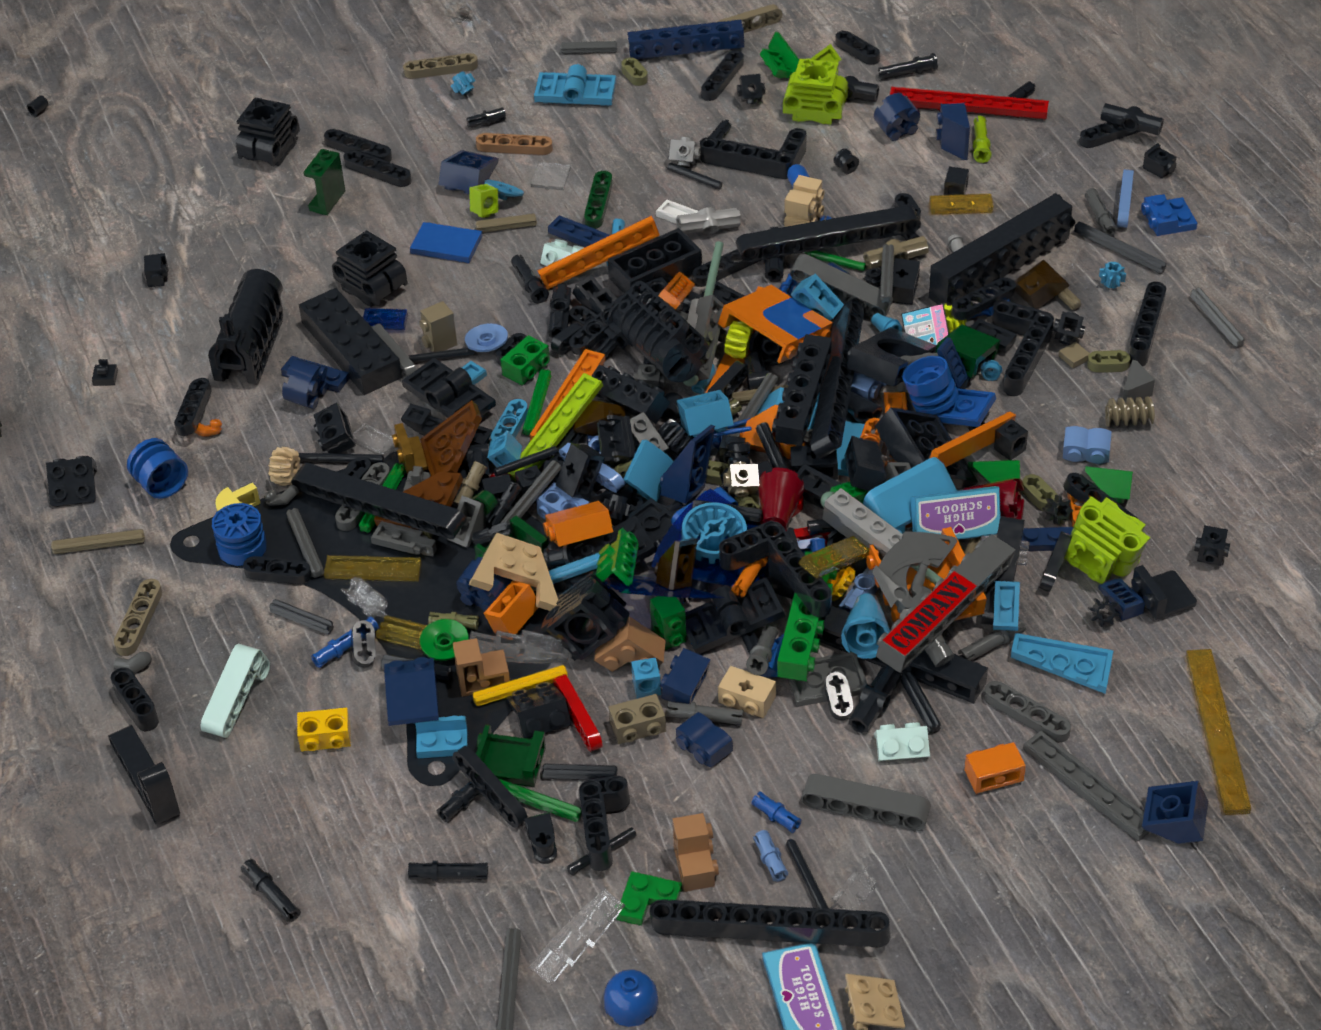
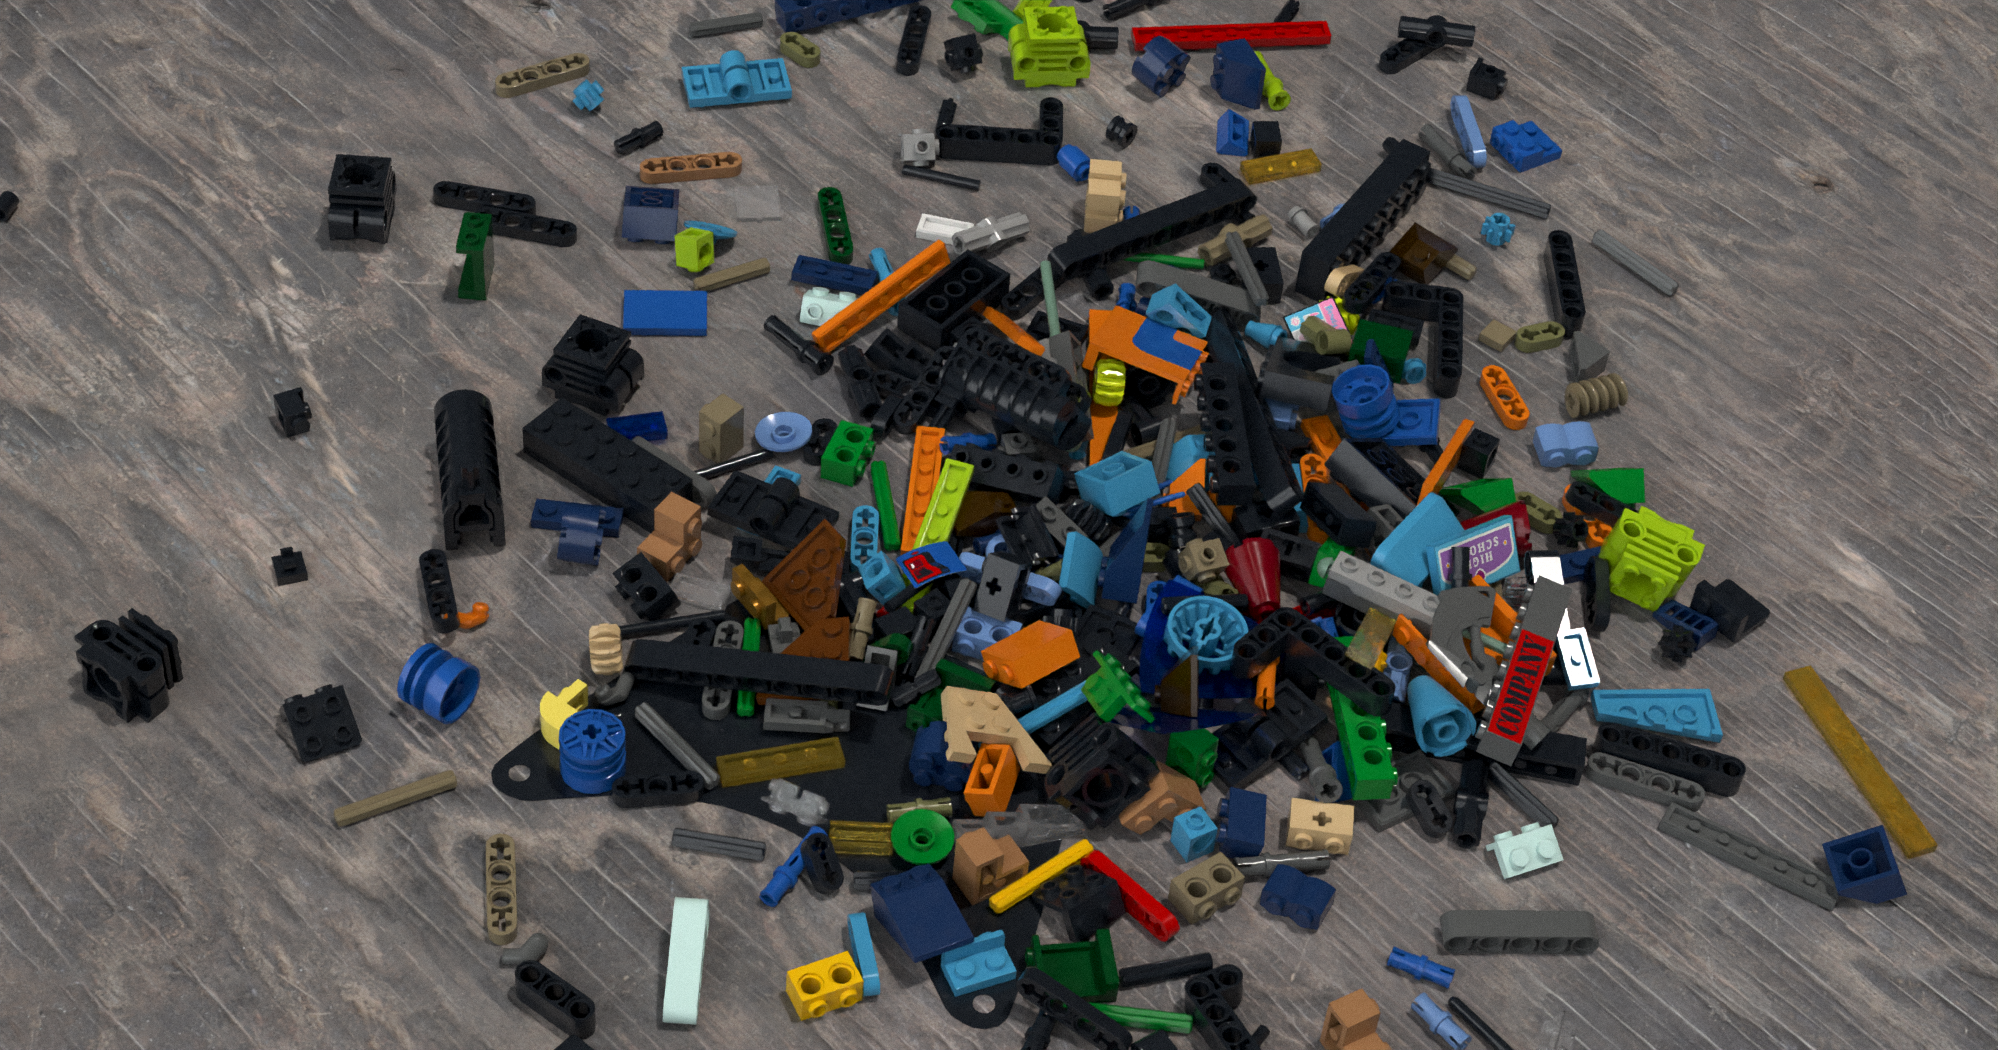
camera: 25 degrees left, 0 degrees up
orange brick [964,742,1026,794] -> none
black brick [1052,312,1086,345] -> none
black brick [1194,525,1230,566] -> none
none -> medium nougat brick [637,492,702,582]
none -> dark azure beam [847,912,880,997]
none -> sticker [896,541,967,588]
none -> blue pin [940,432,997,455]
none -> blue slope [1216,109,1249,156]
none -> olive piece [1299,316,1351,355]
none -> tan beam [1324,264,1364,296]
none -> black pin [1448,547,1472,589]
none -> orange beam [1479,365,1530,430]
none -> black beam [1592,722,1746,797]

